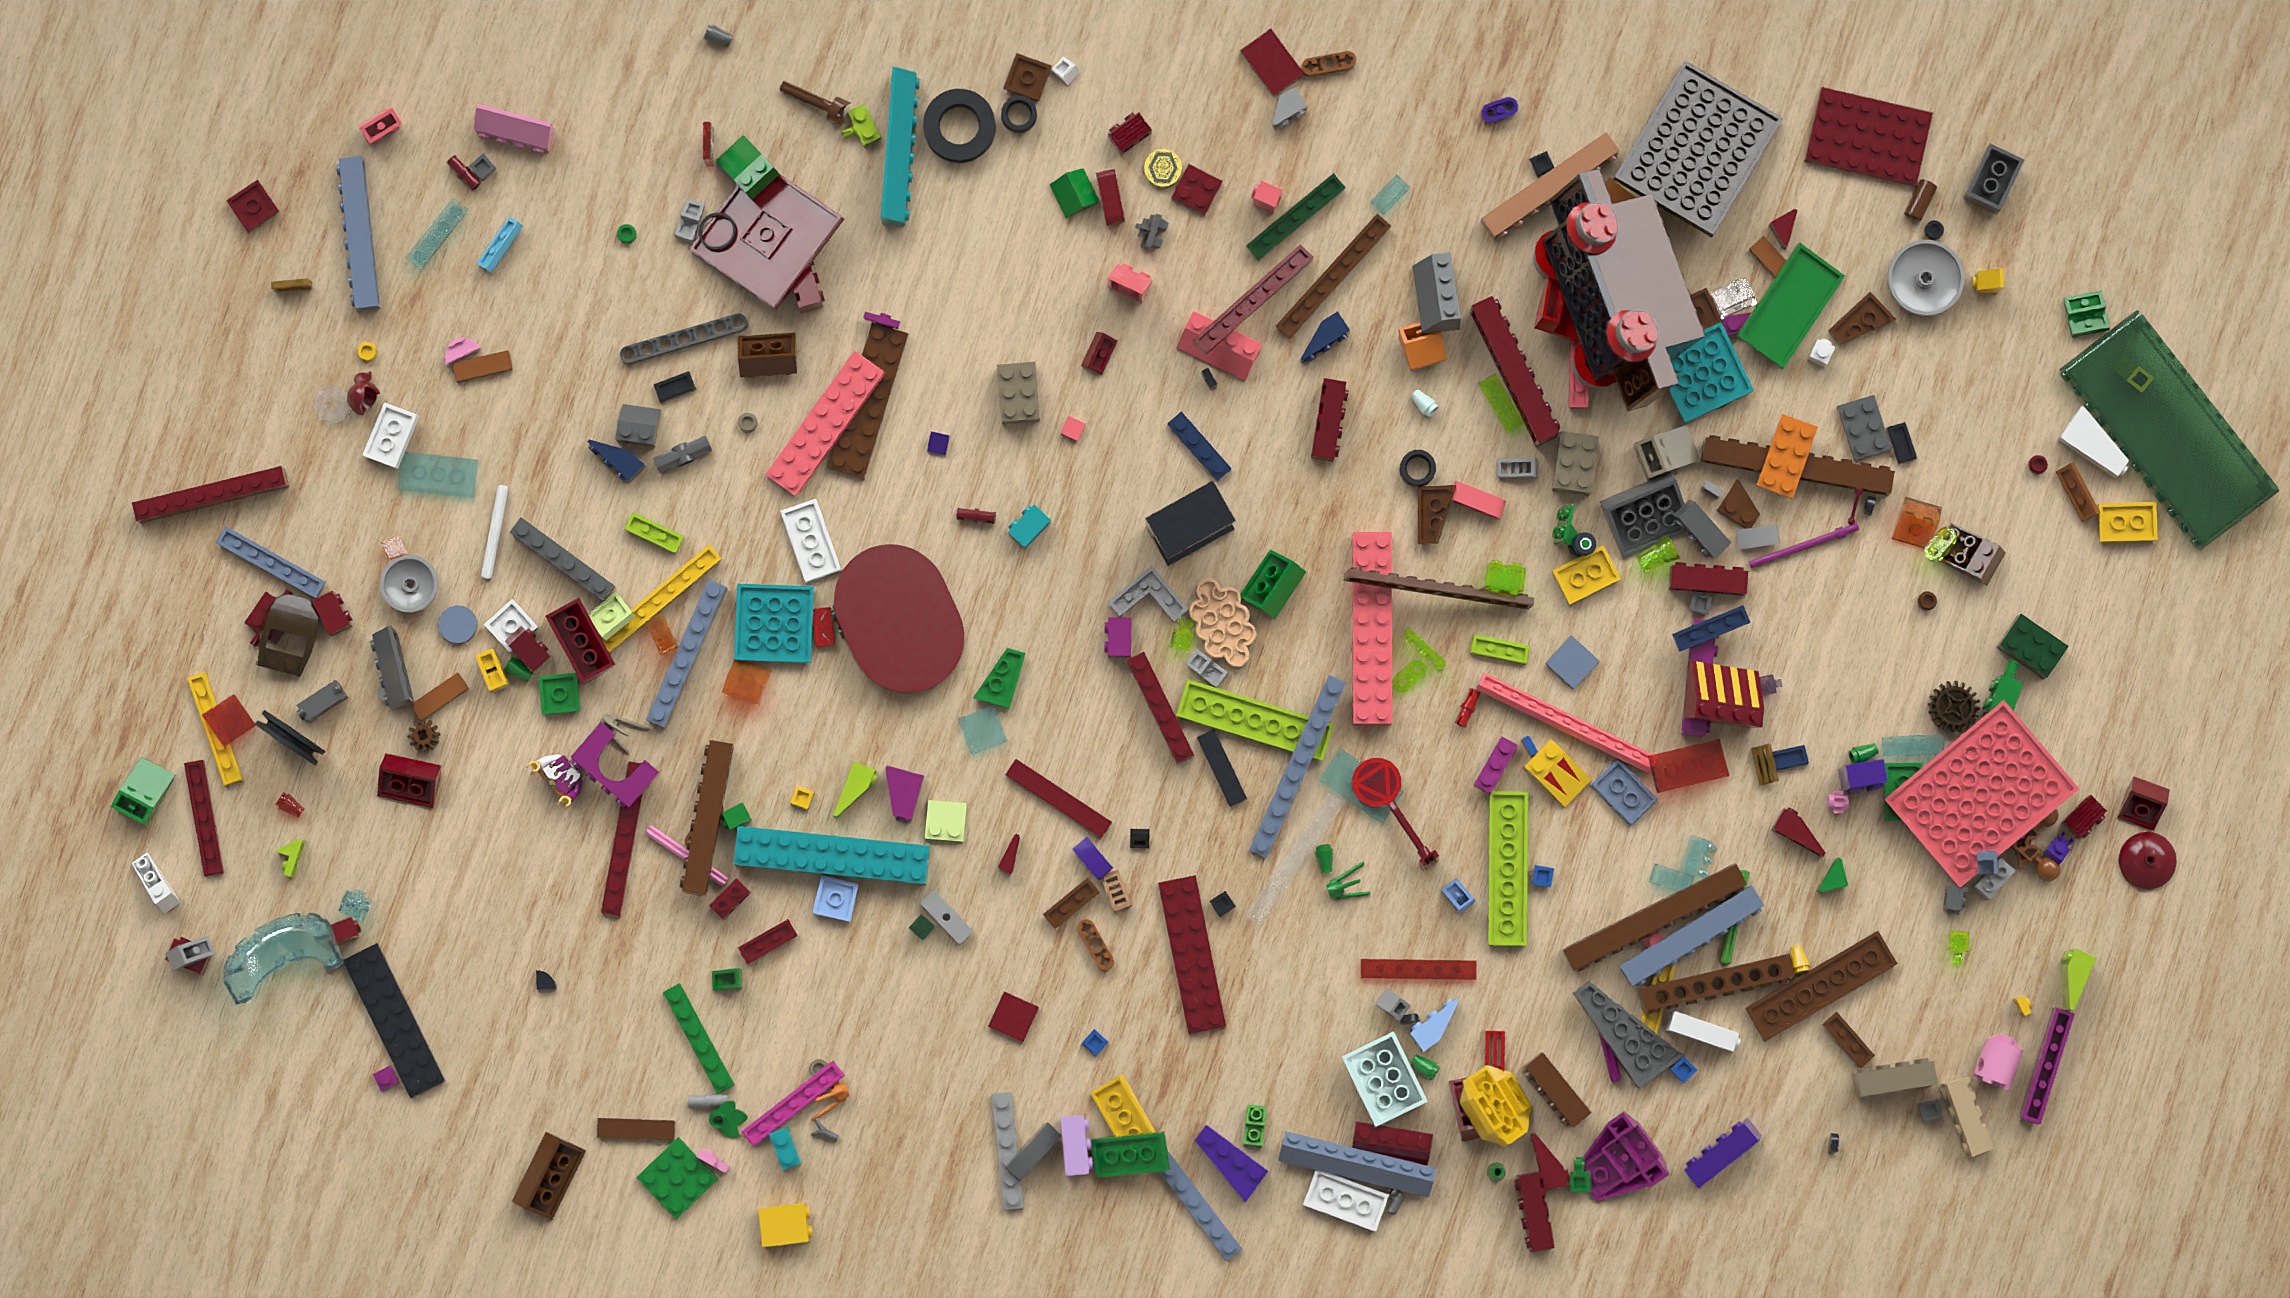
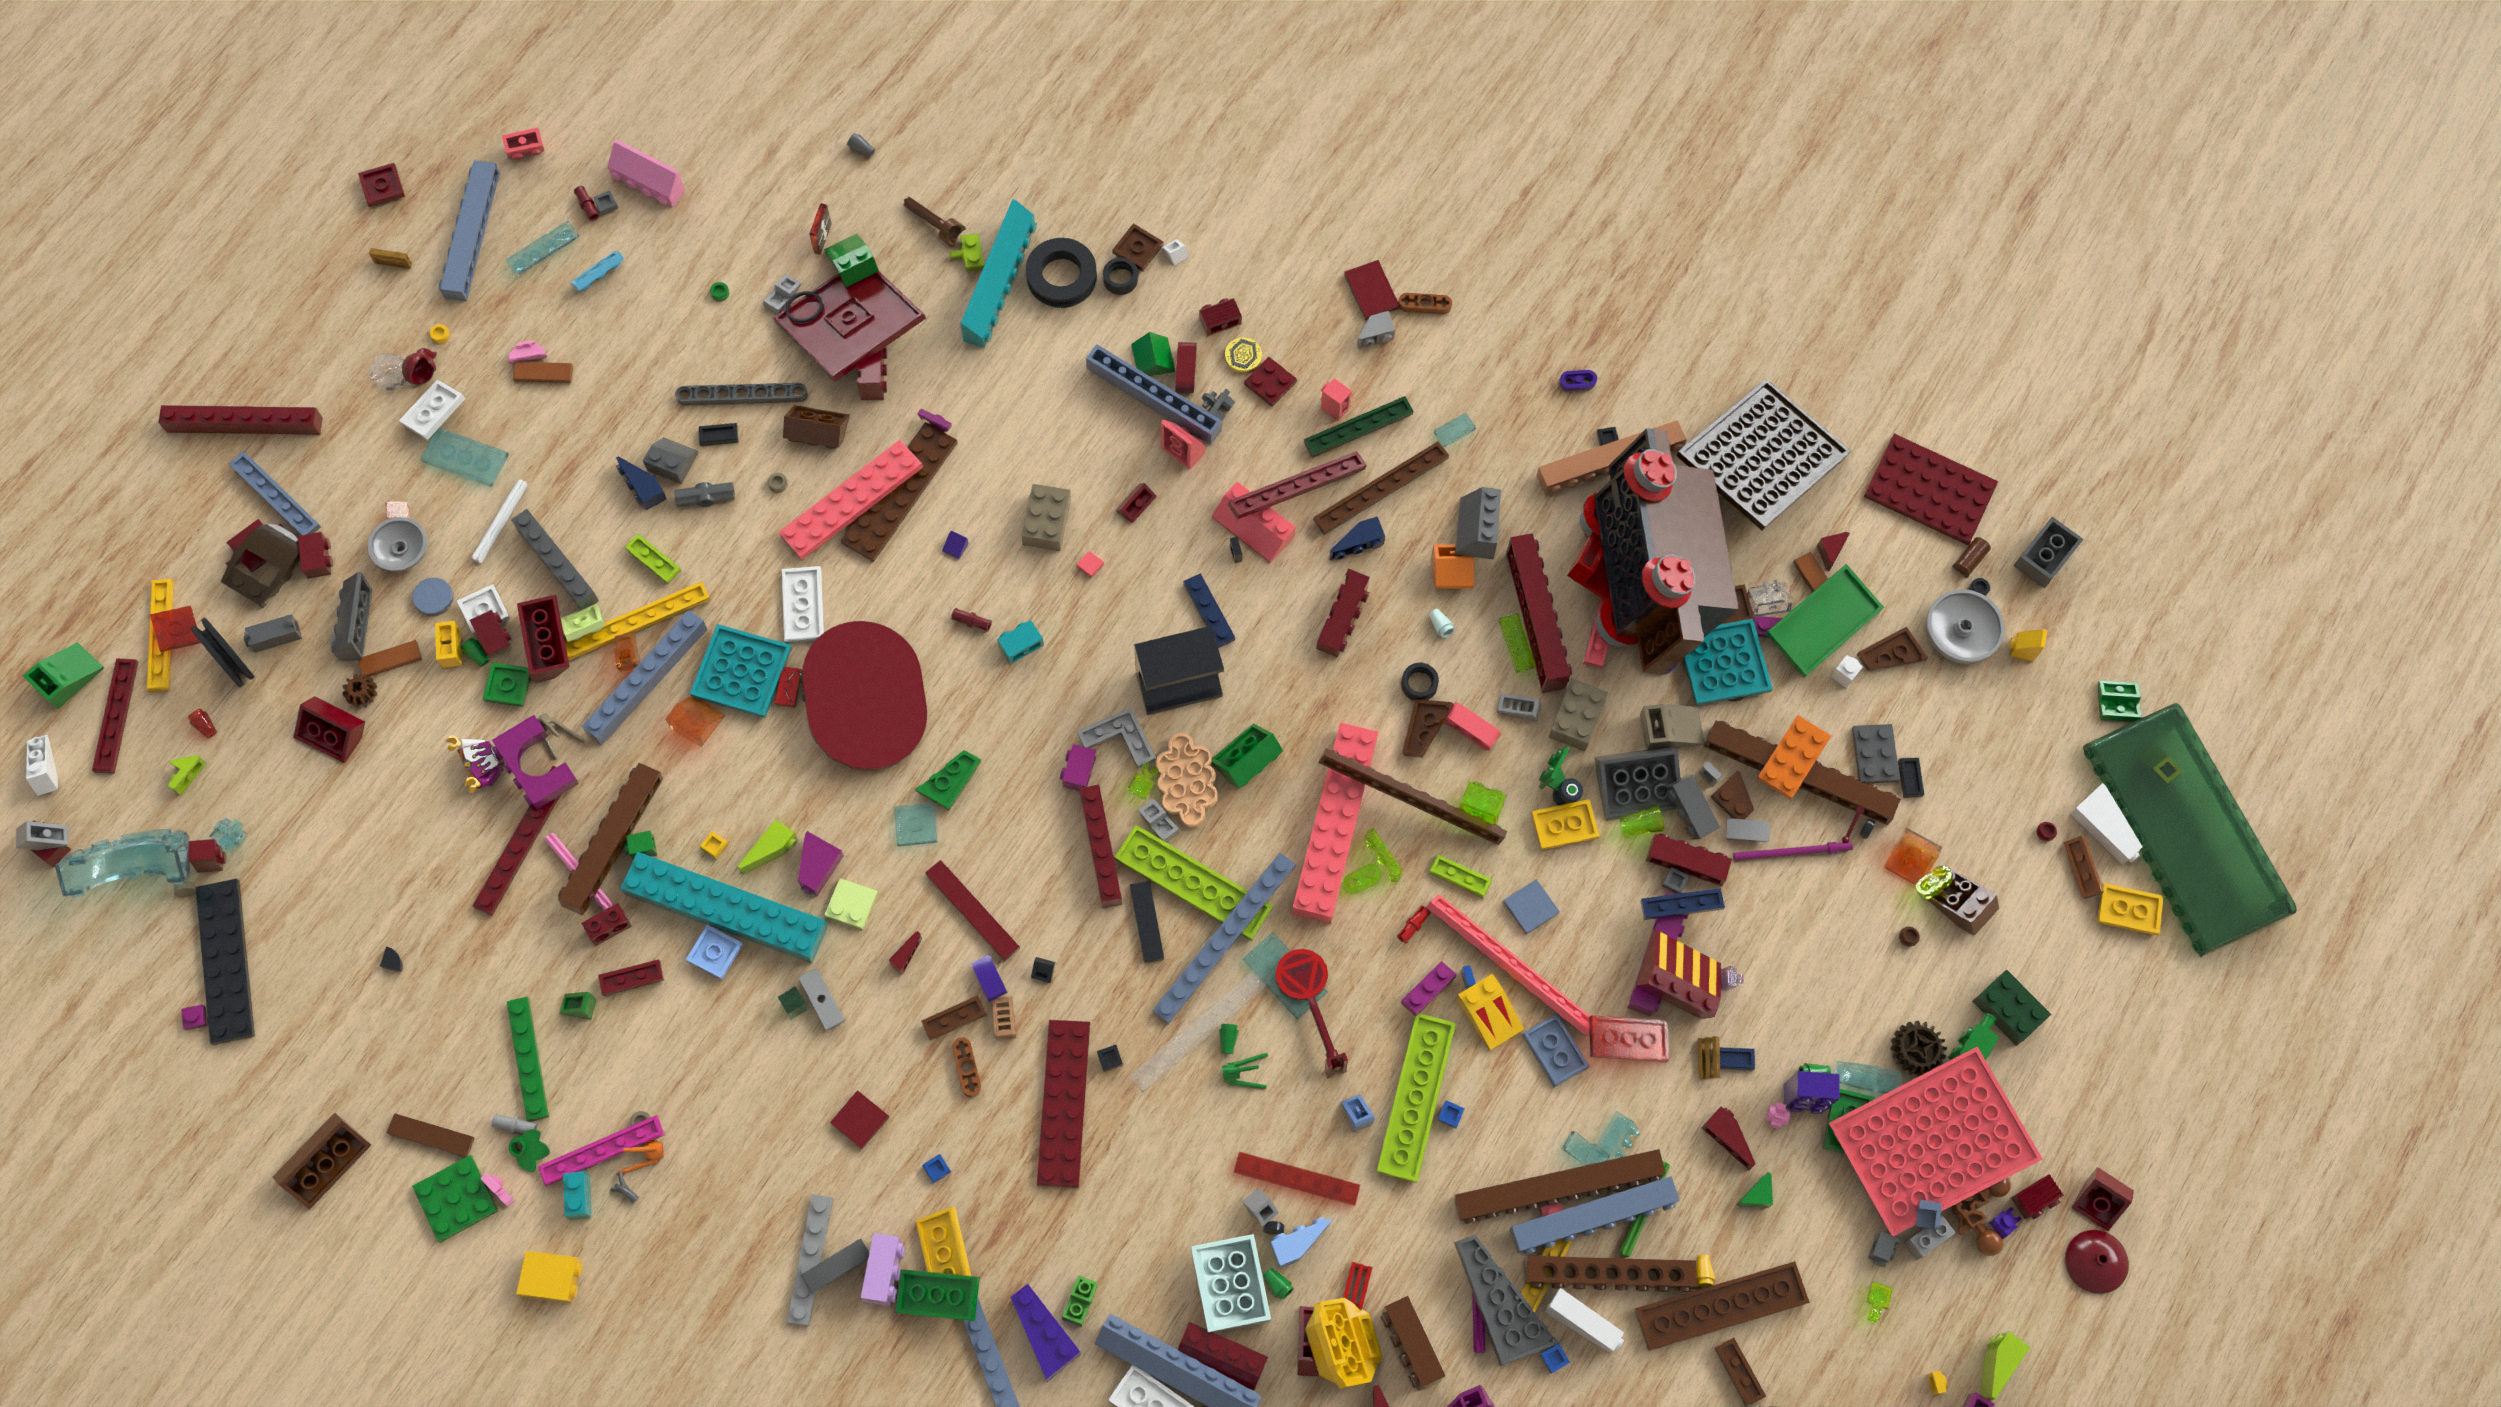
camera: 10 degrees right, 15 degrees down
none -> sand blue brick [1086,344,1222,444]

